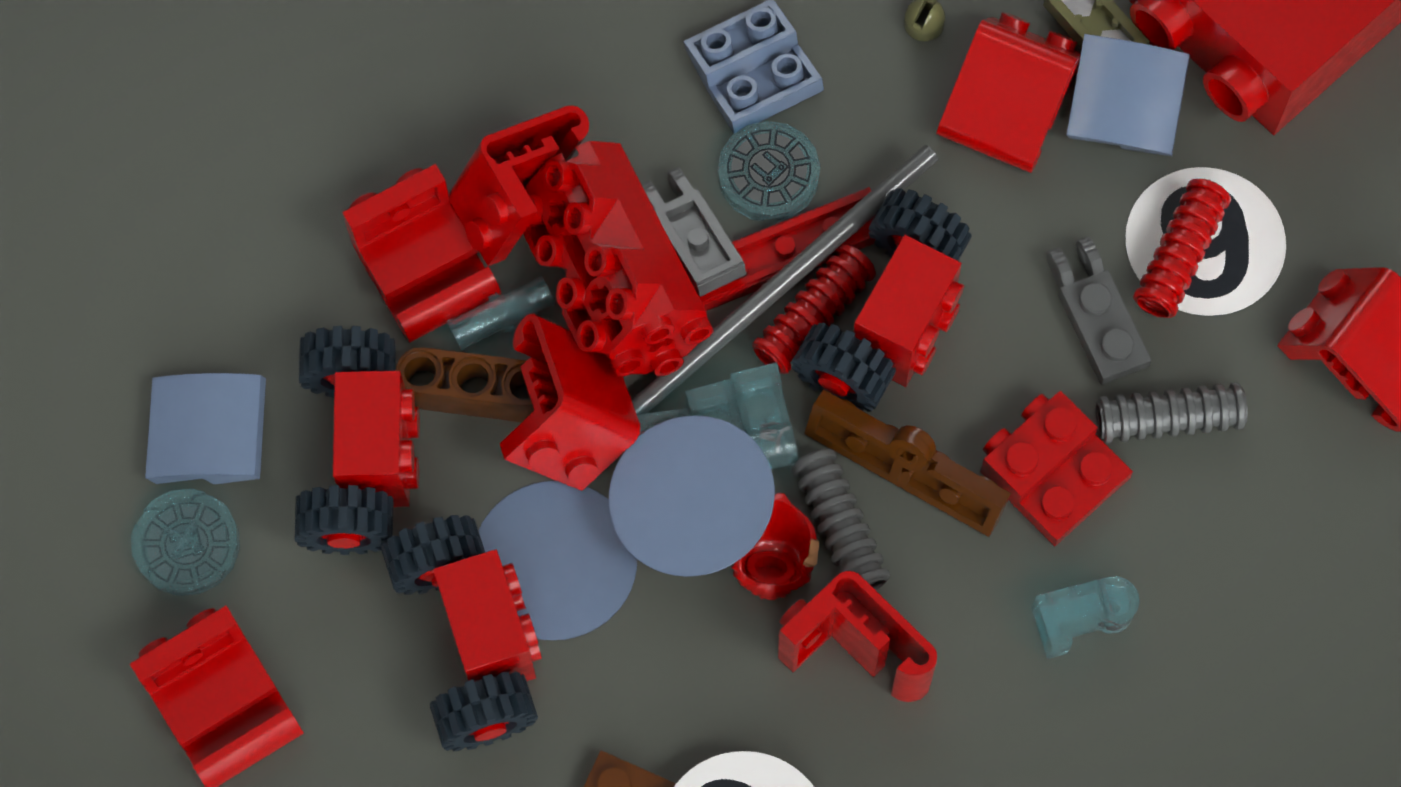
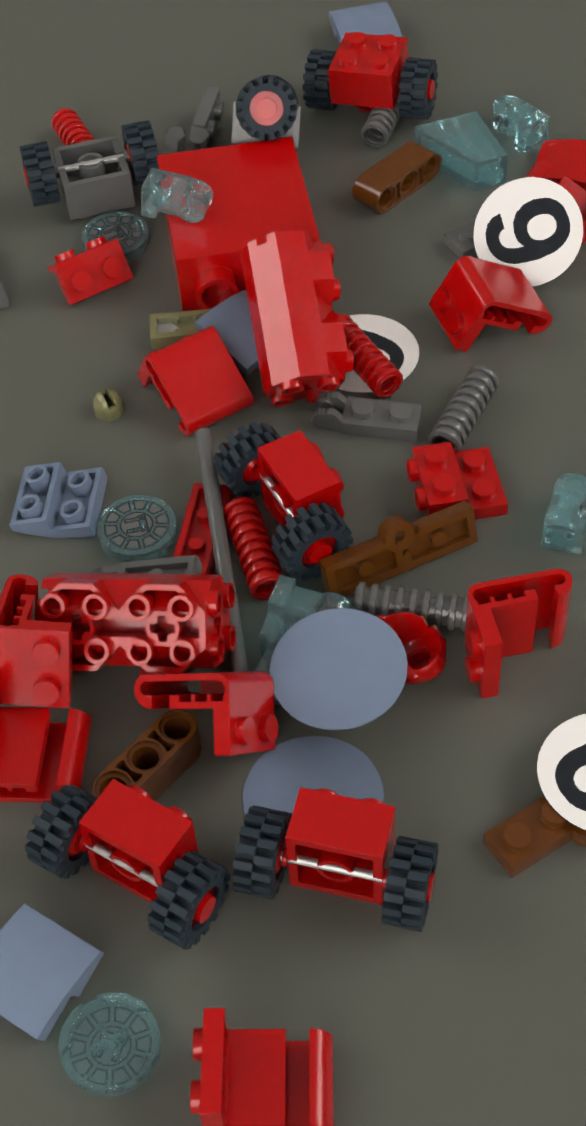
camera: 55 degrees left, 20 degrees down
clear light blue pin [447,275,556,351] -> none
none -> red brick [240,230,354,407]

